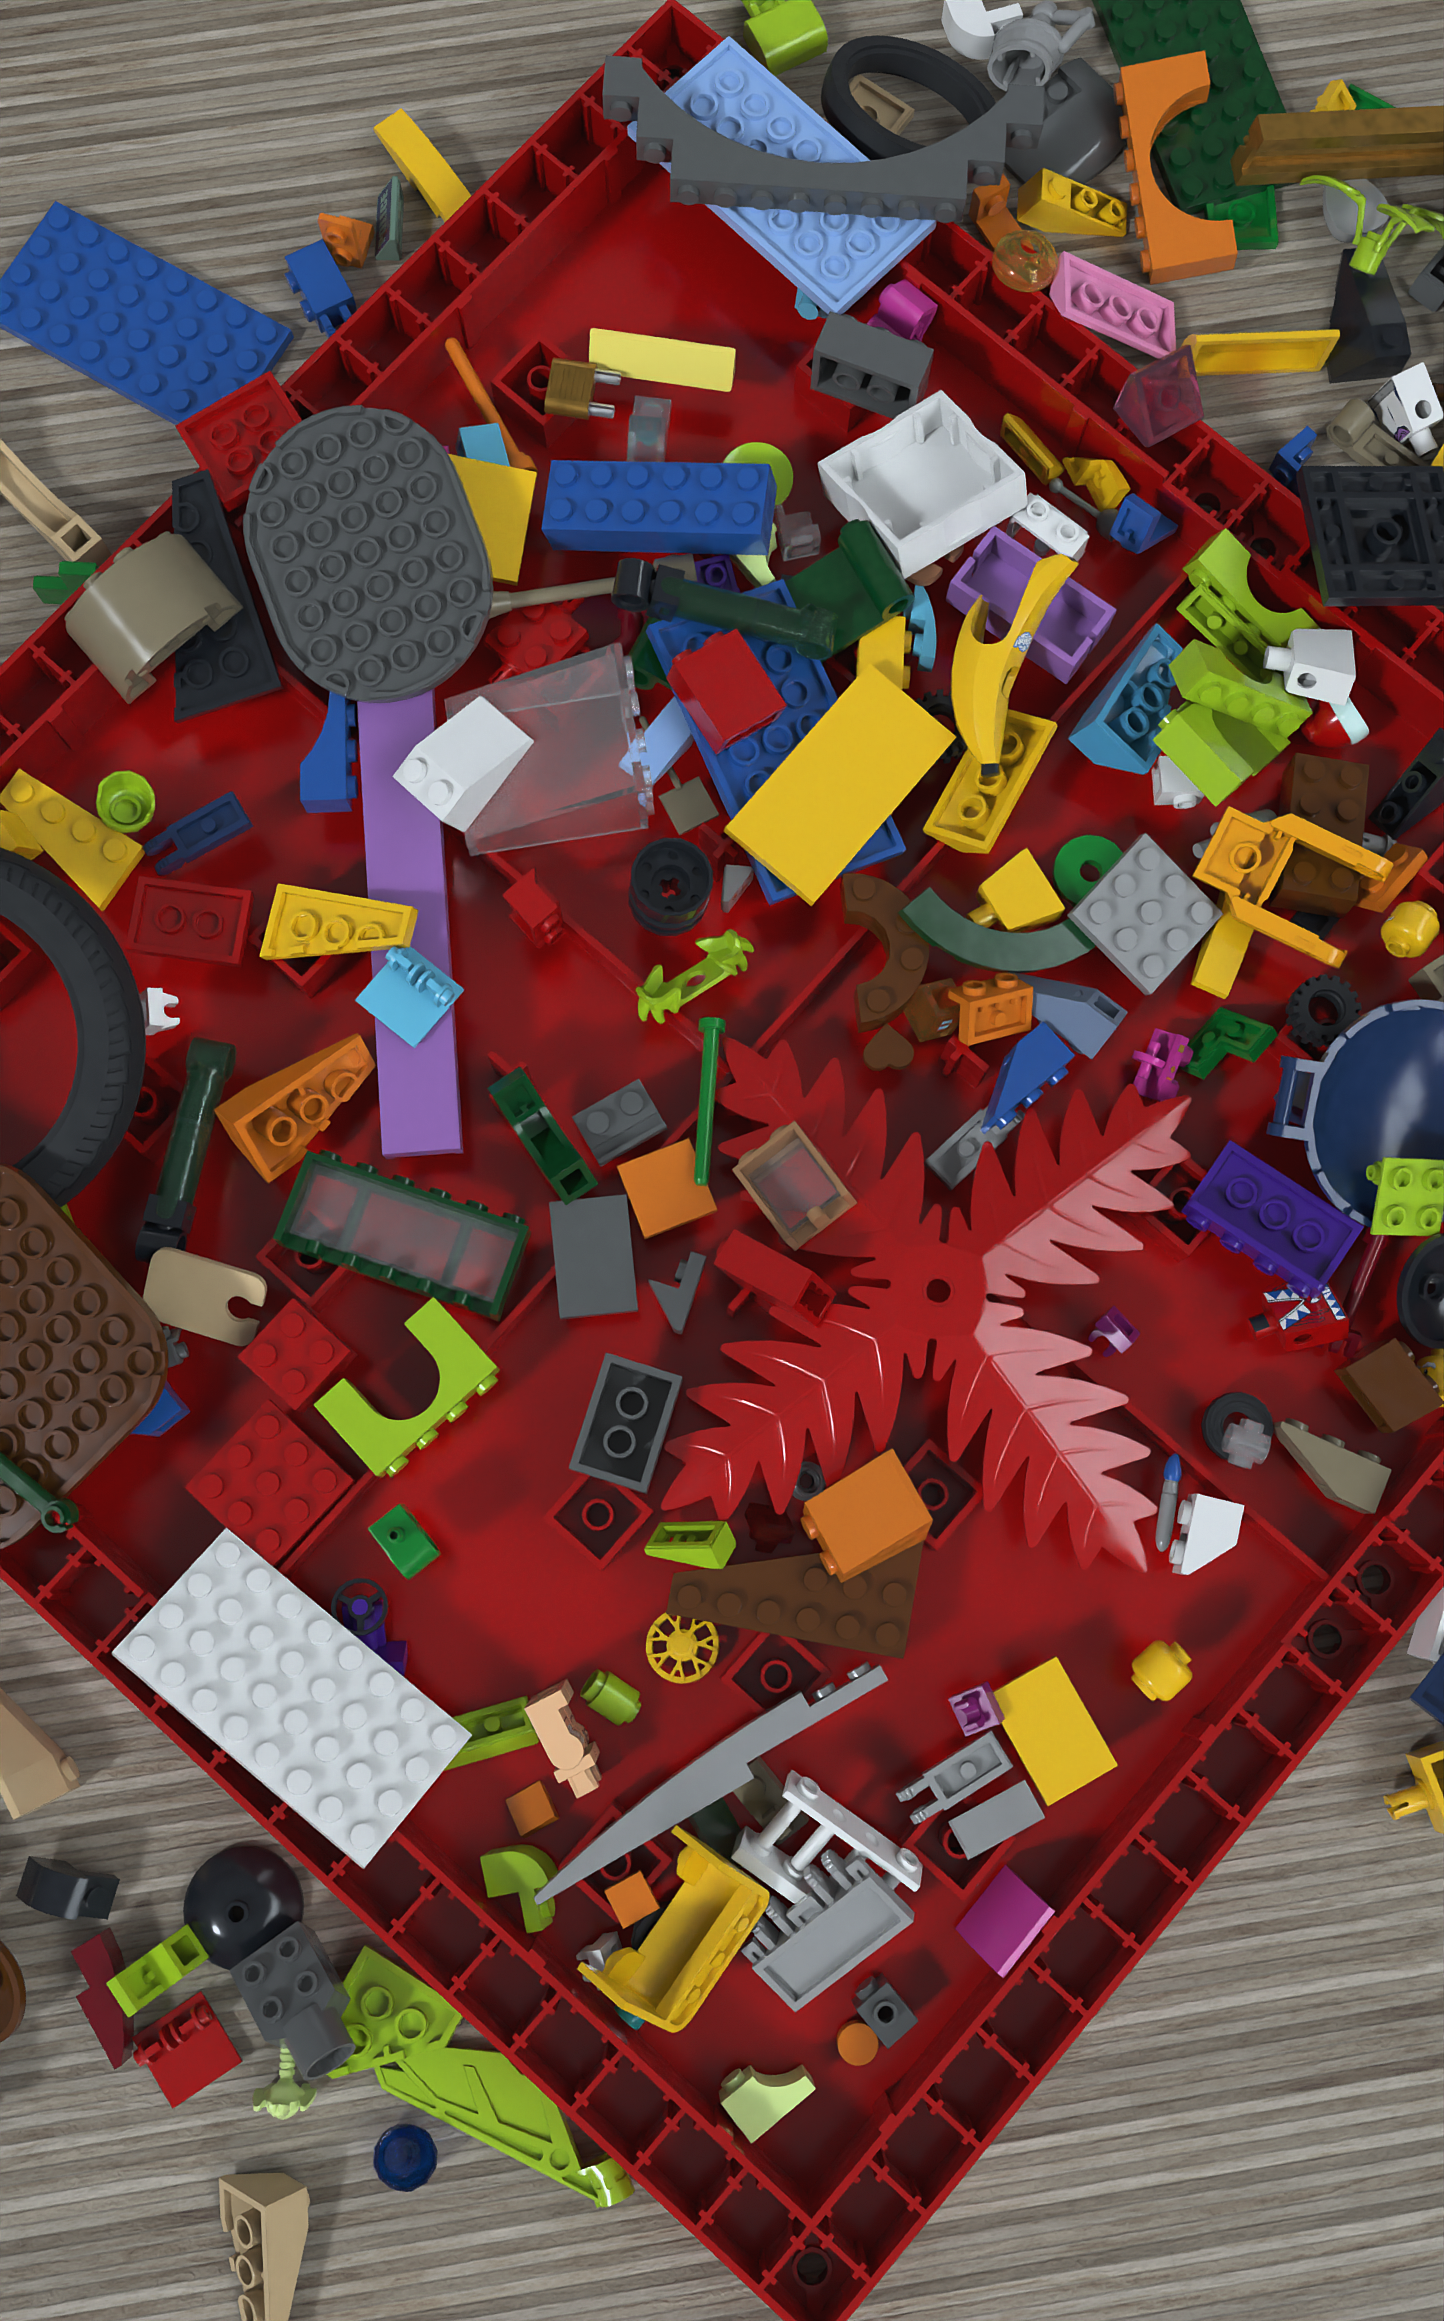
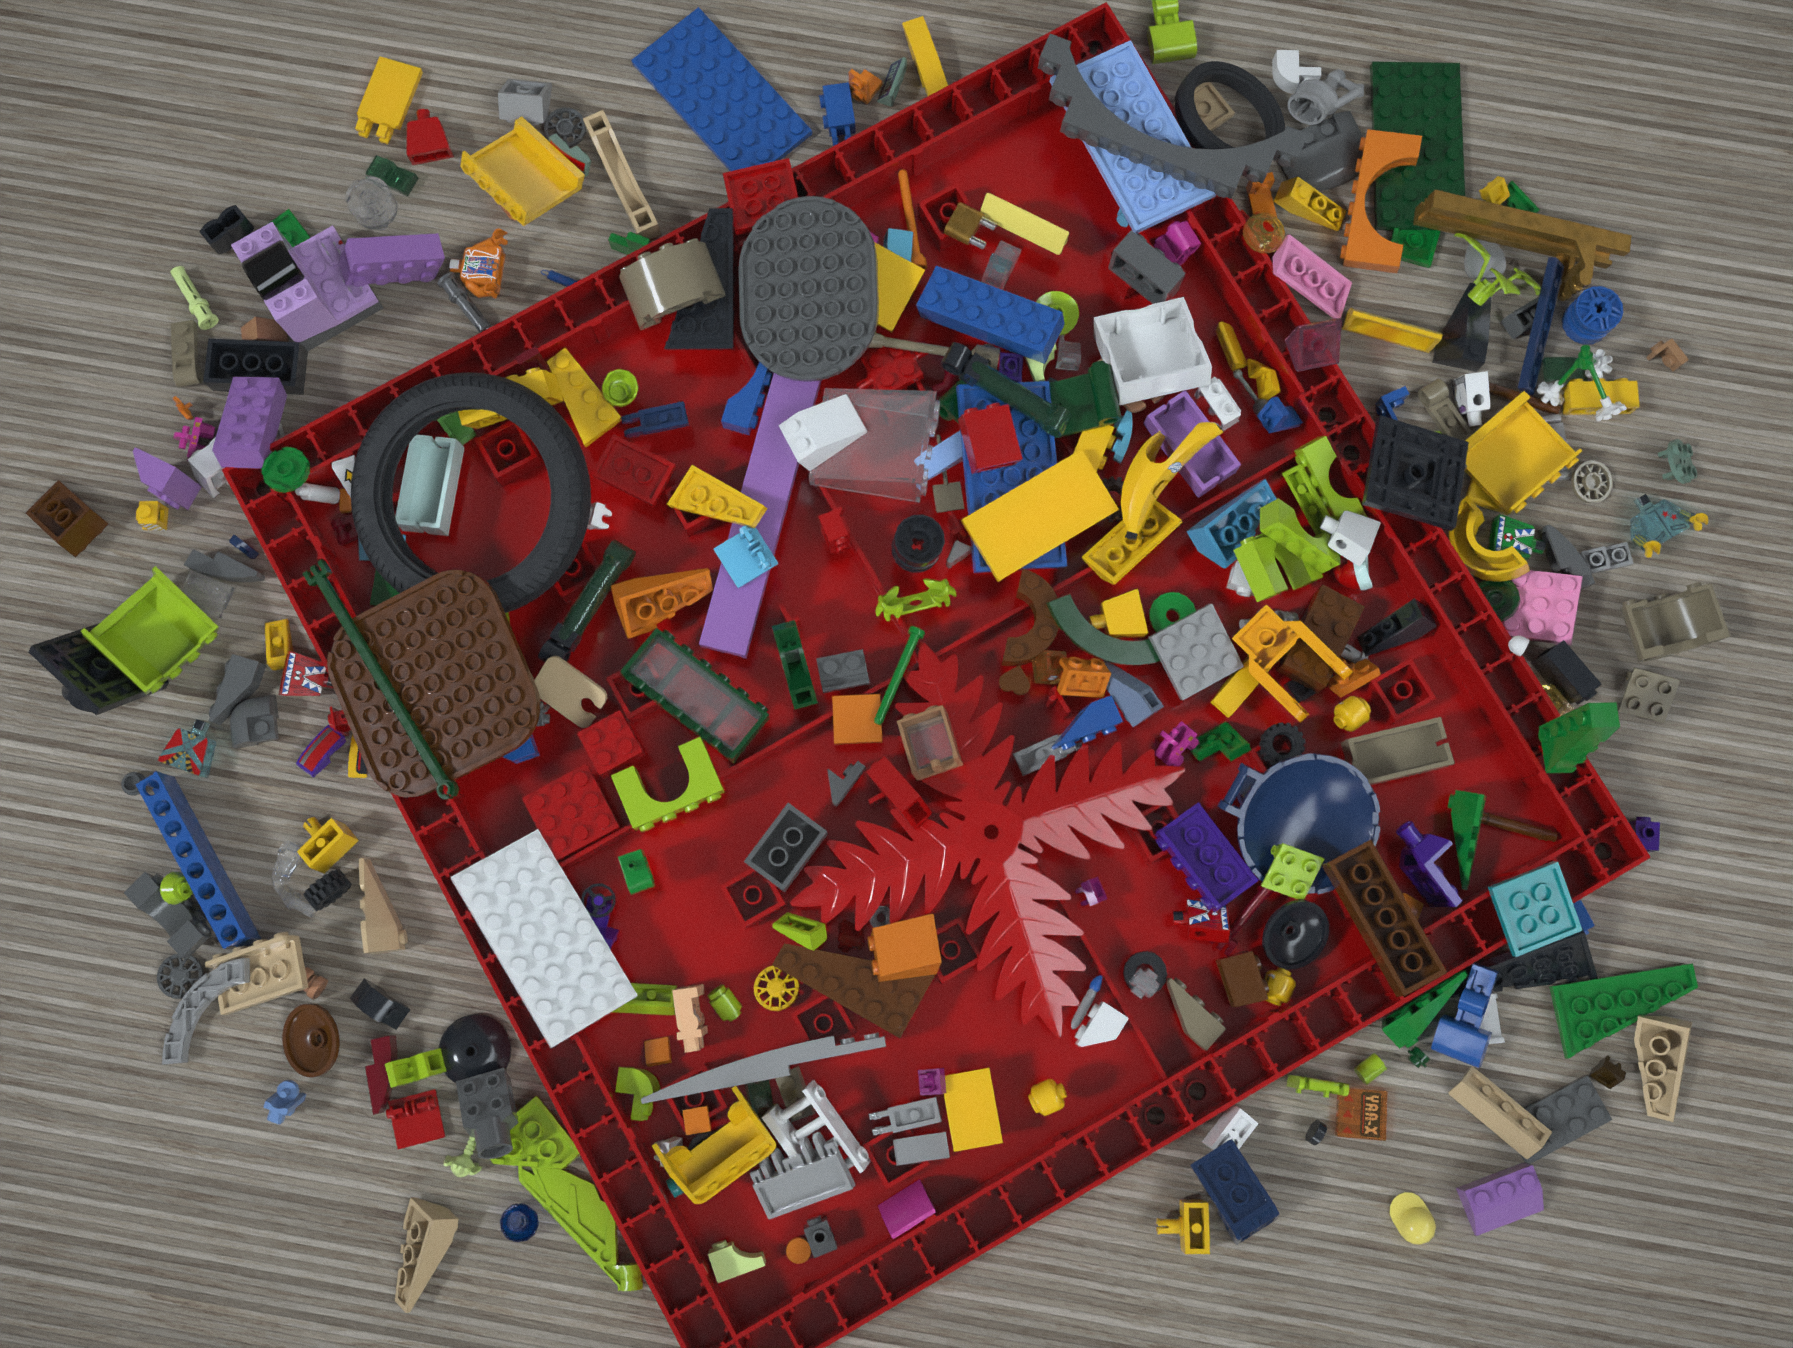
camera: 20 degrees right, 0 degrees up
dark grey tile [549,1194,638,1319] -> none

